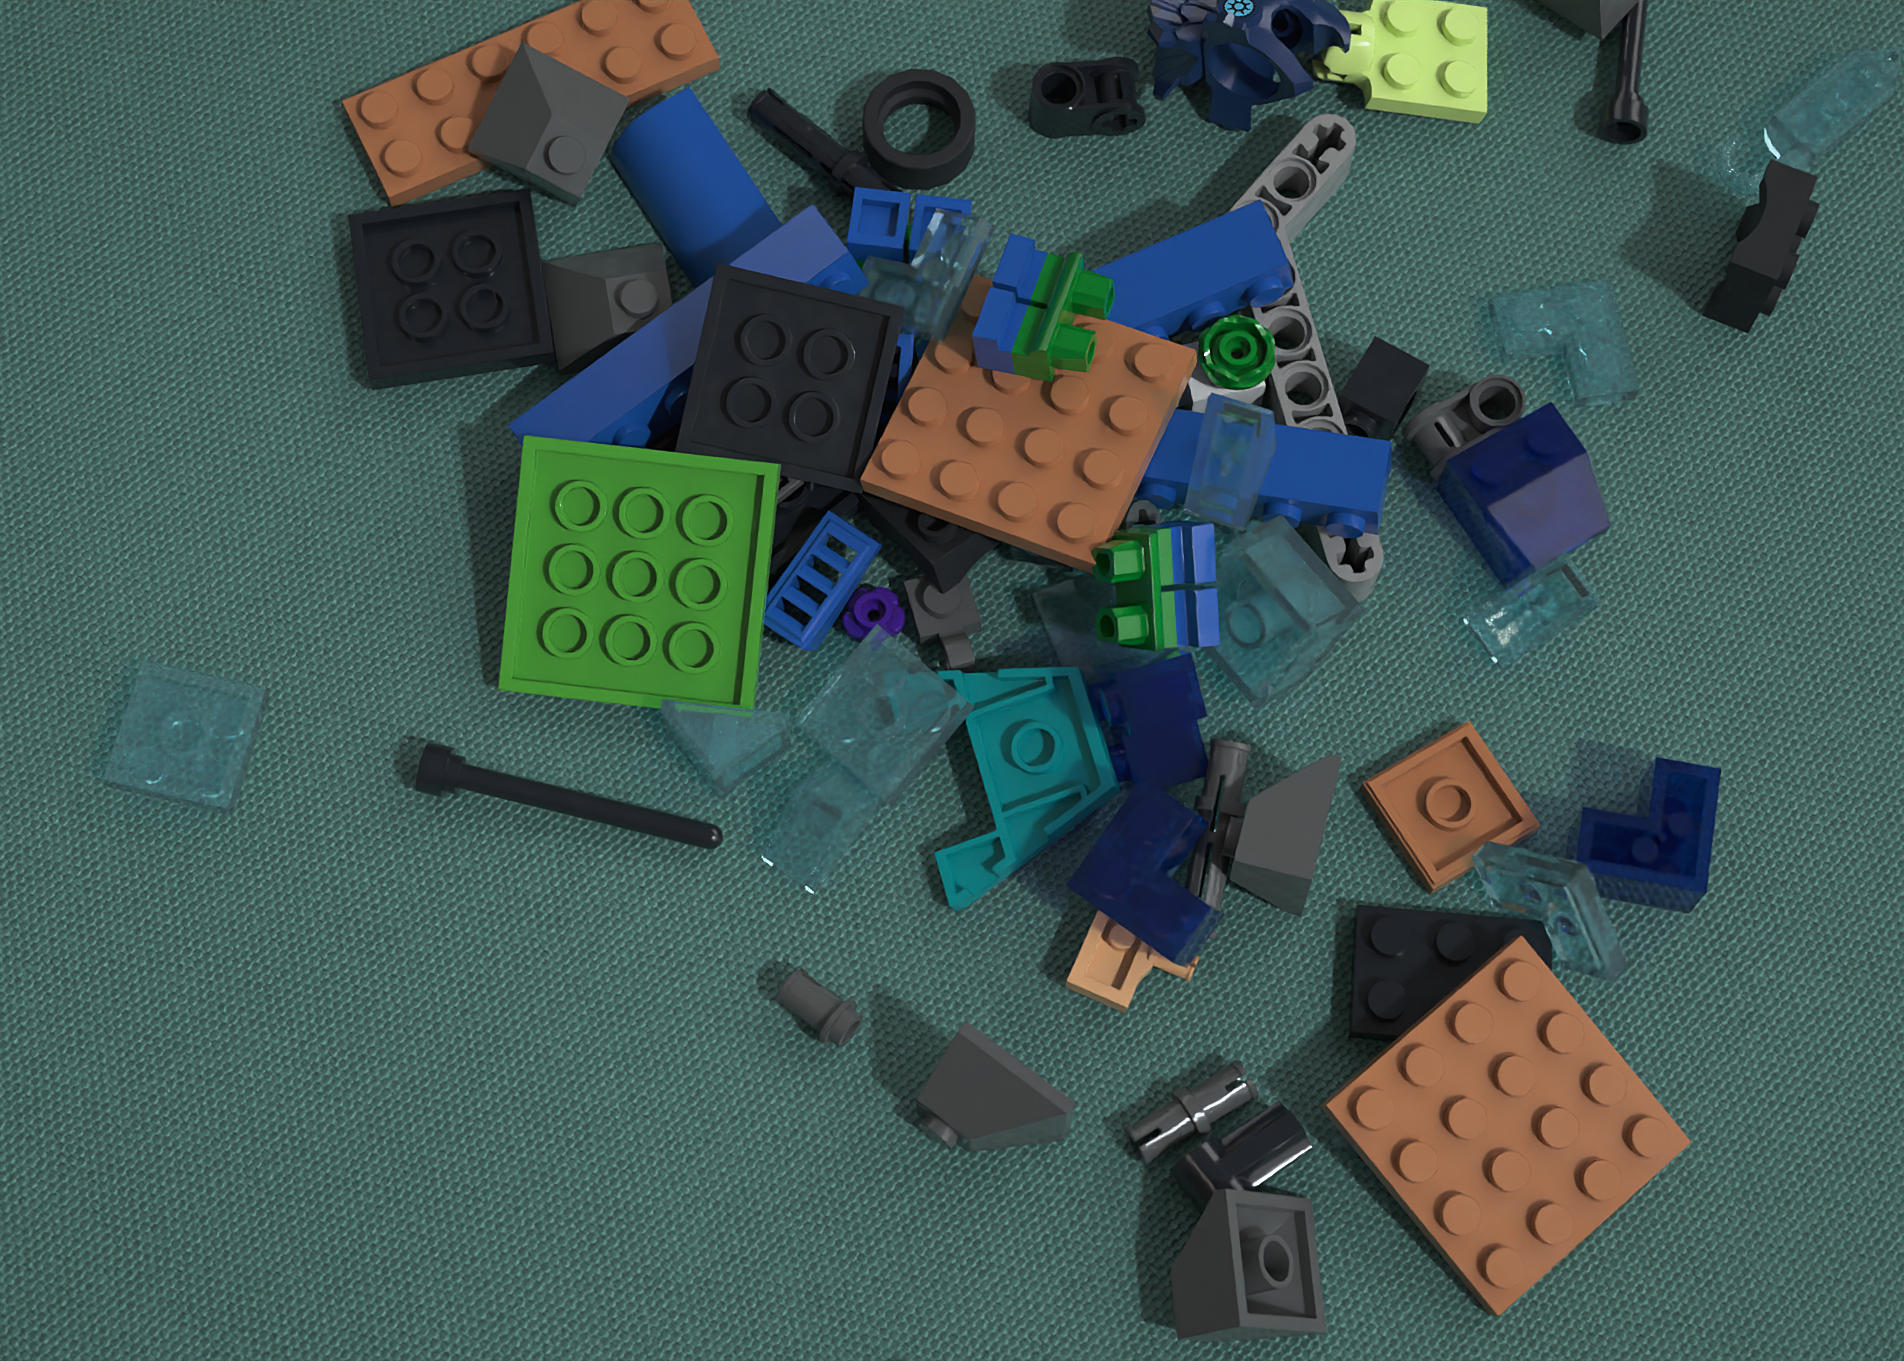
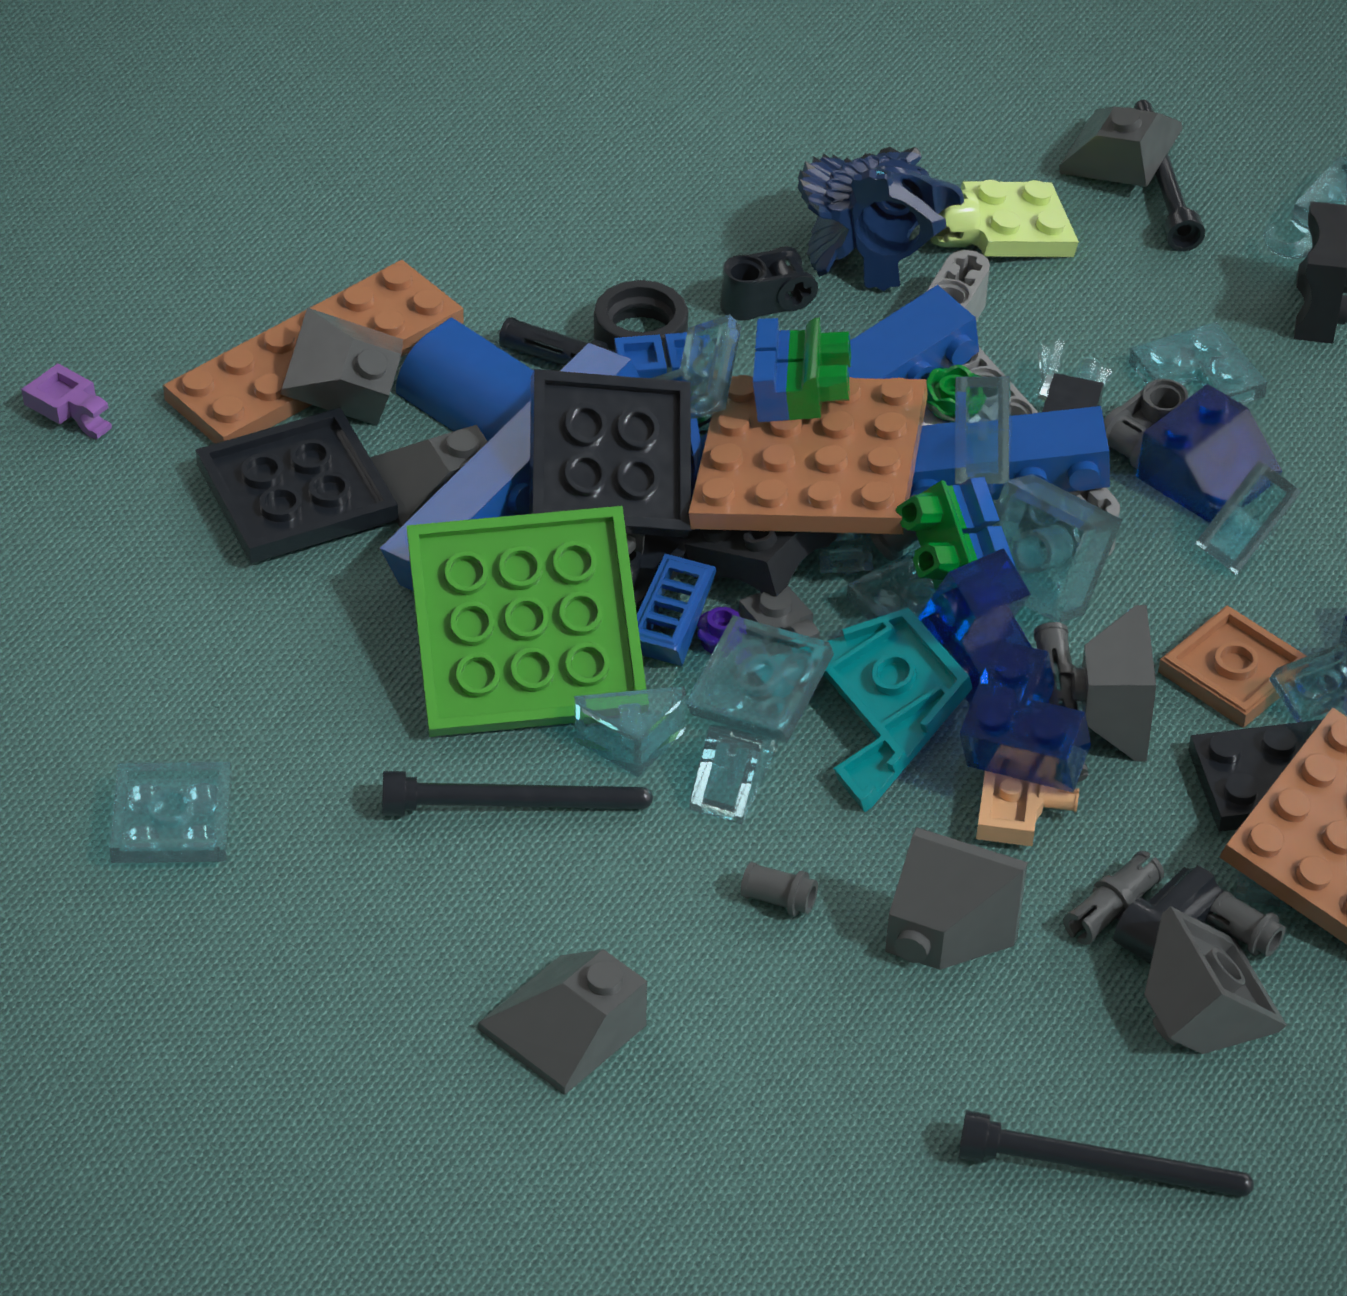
camera: 15 degrees left, 25 degrees down
none -> medium lavender plate [21,363,112,439]
none -> dark grey slope [479,949,647,1095]
none -> clear light blue piece [1036,339,1113,402]
none -> dark grey pin [1207,891,1286,956]

